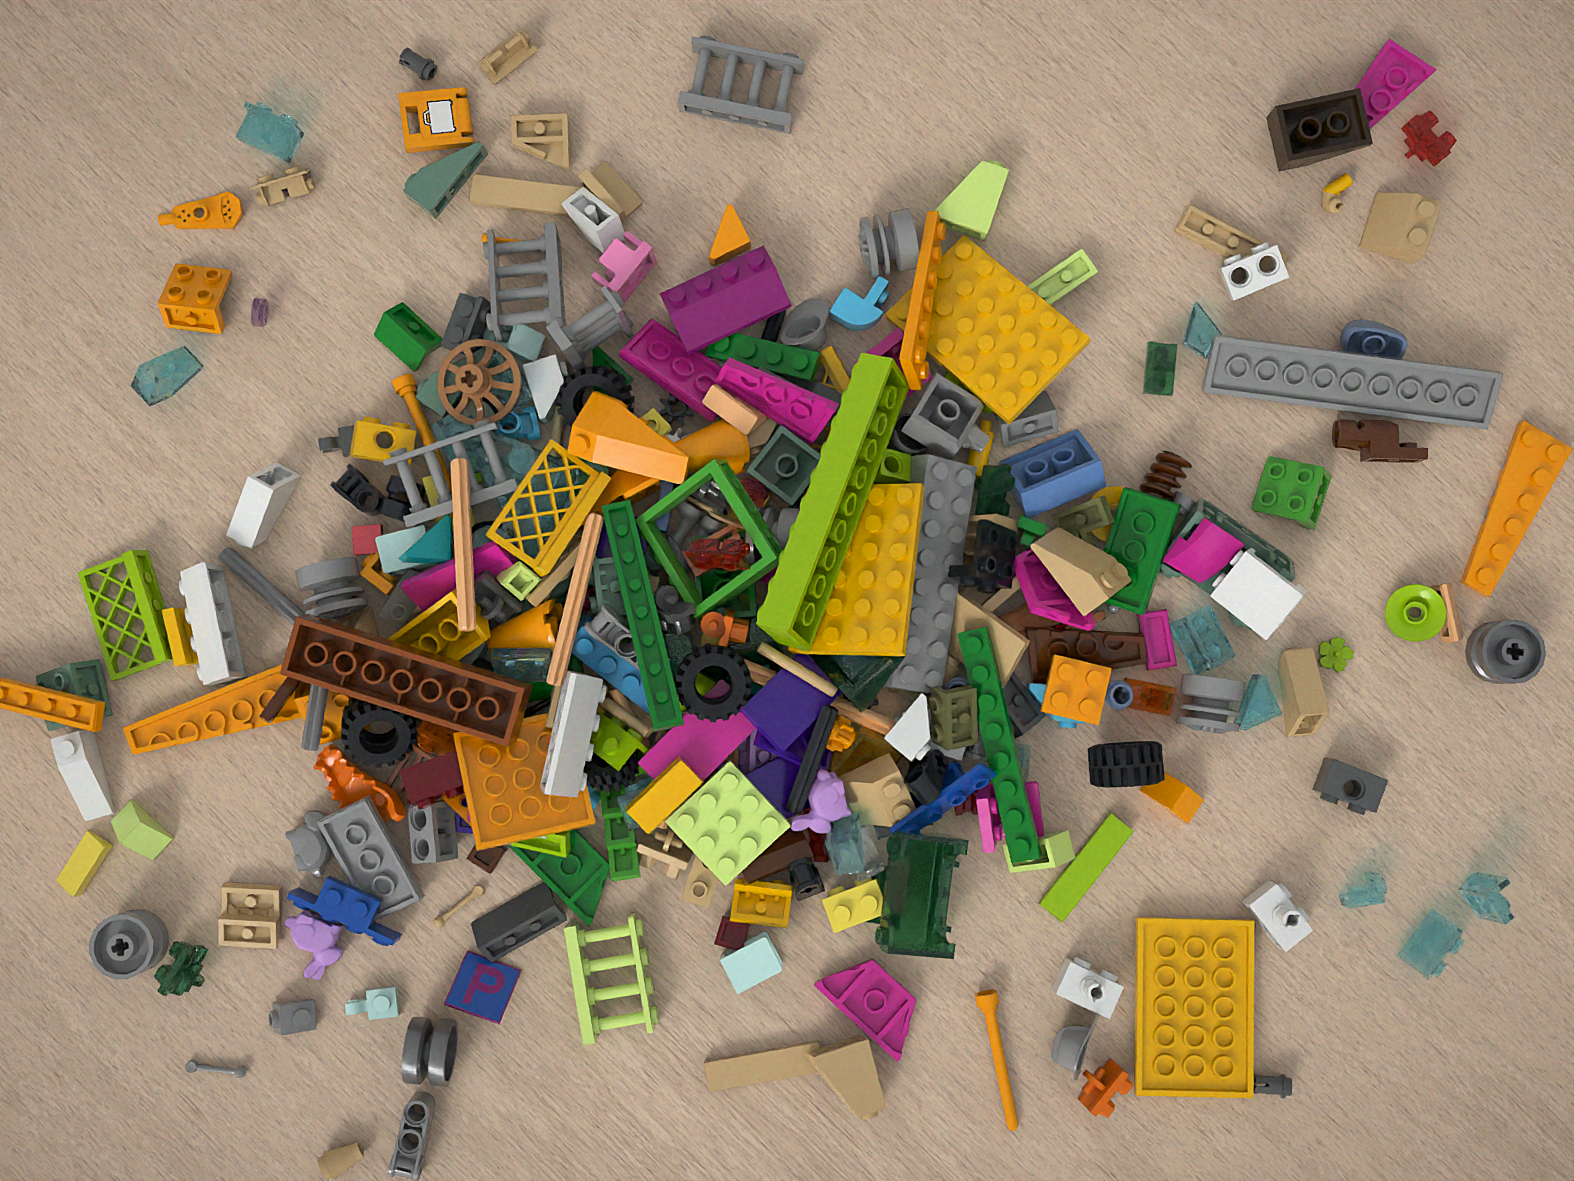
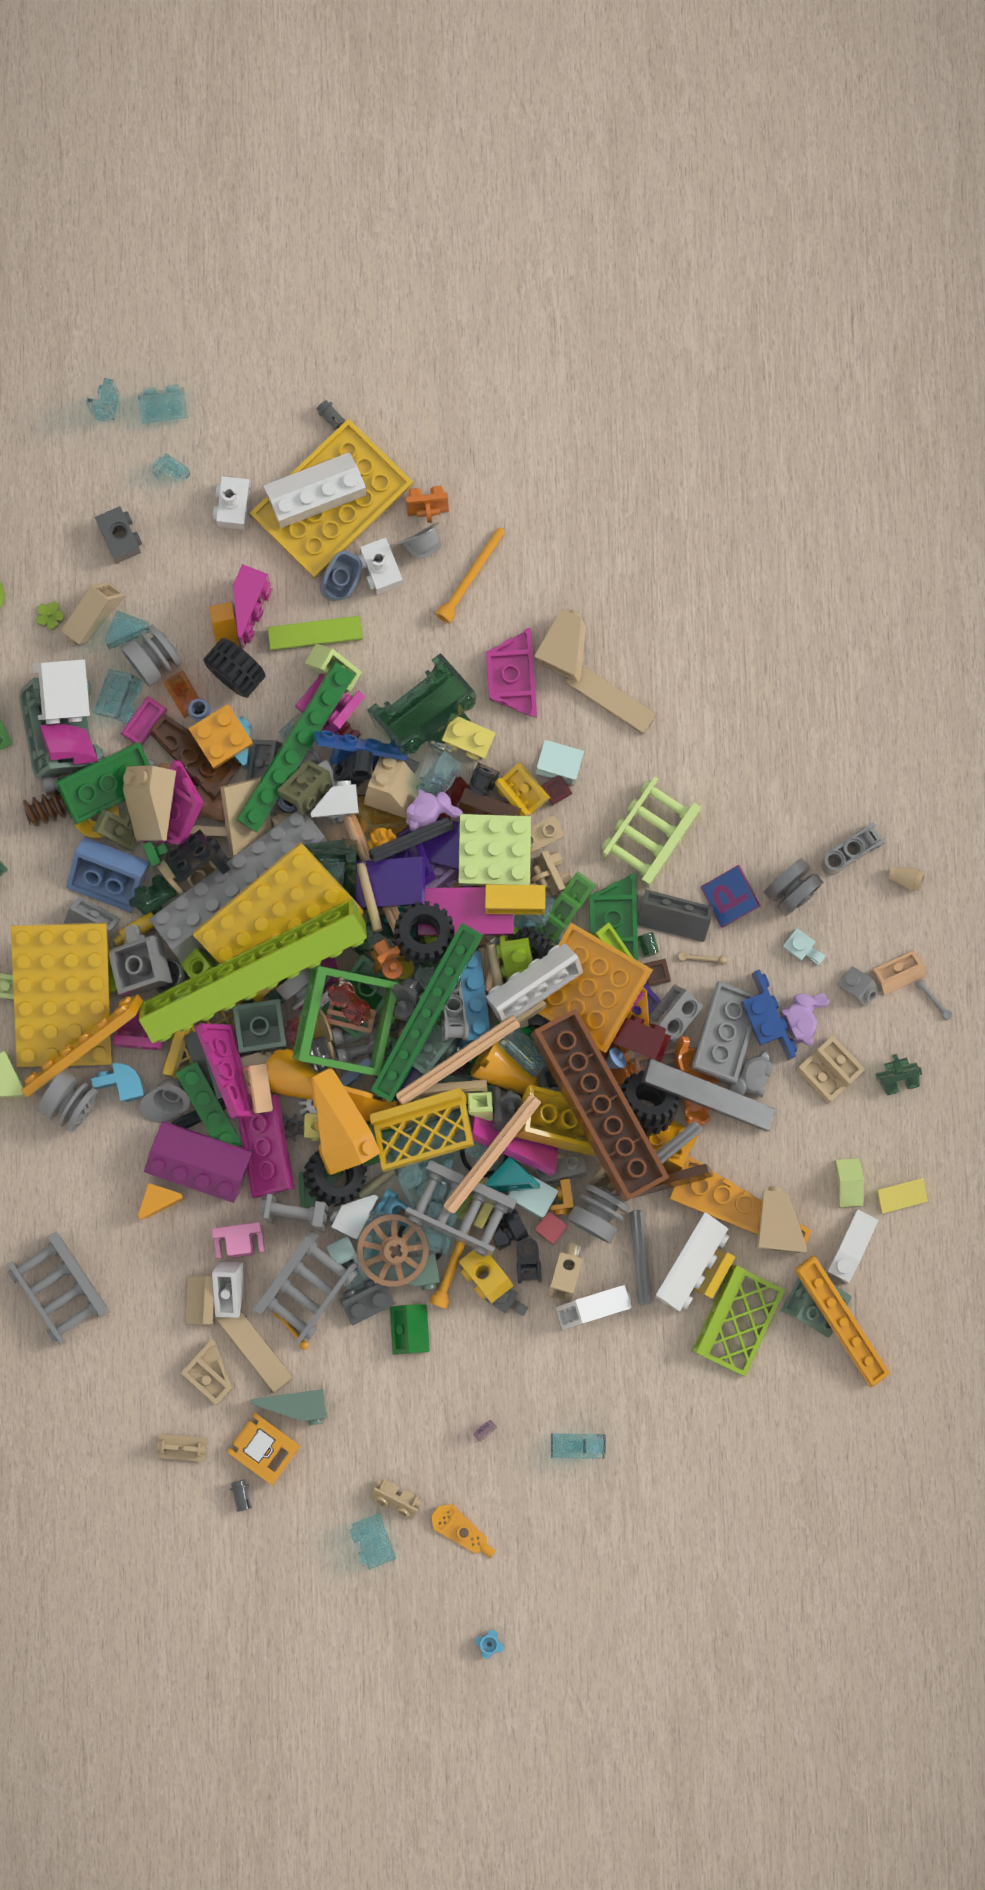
camera: 140 degrees left, 5 degrees down
light grey wheel [89,909,169,979] -> none
light orange bracket [157,263,232,334] -> none
none -> dark pink slope [233,564,273,648]
none -> white slope [263,452,367,529]
none -> sand blue piece [320,551,362,601]
none -> medium azure plate [475,1630,504,1659]
none -> tan torso [547,1243,583,1302]
none -> light blue piece [605,1047,626,1070]
none -> clear green hinge [638,932,660,957]
none -> tile [642,1059,775,1132]
none -> tan slope [757,1186,807,1254]
none -> light nougat slope [872,950,926,995]

